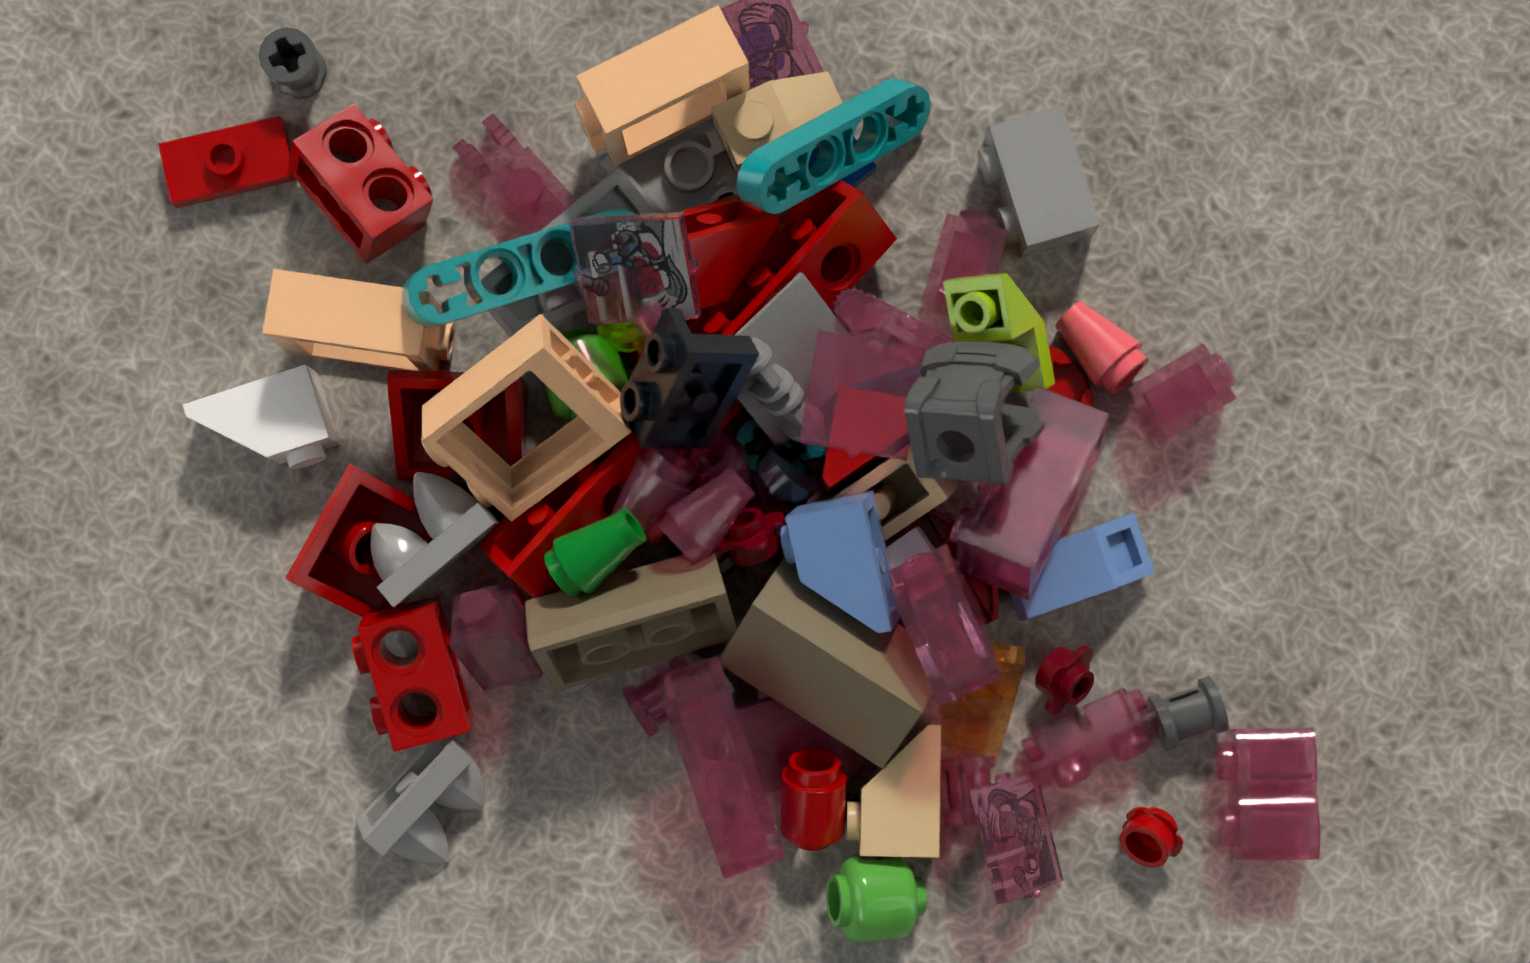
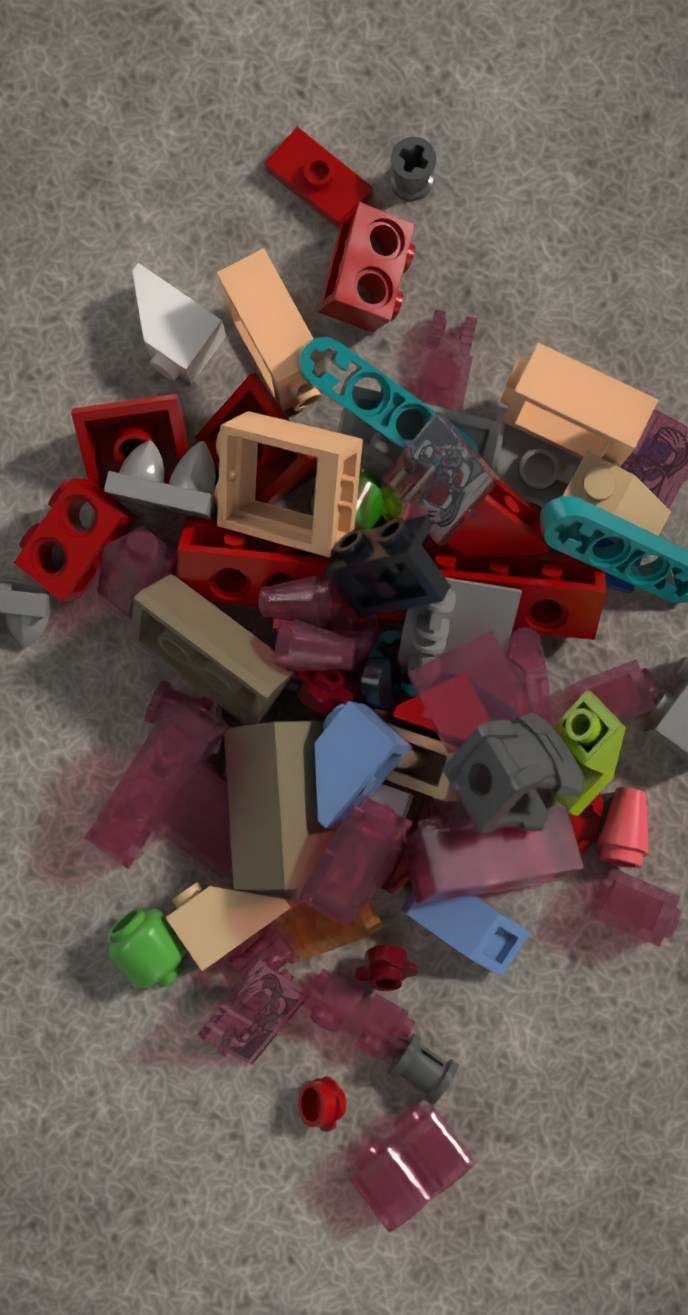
camera: 55 degrees right, 0 degrees up
green cone [544,508,646,597] -> none
red brick [780,749,847,851] -> none

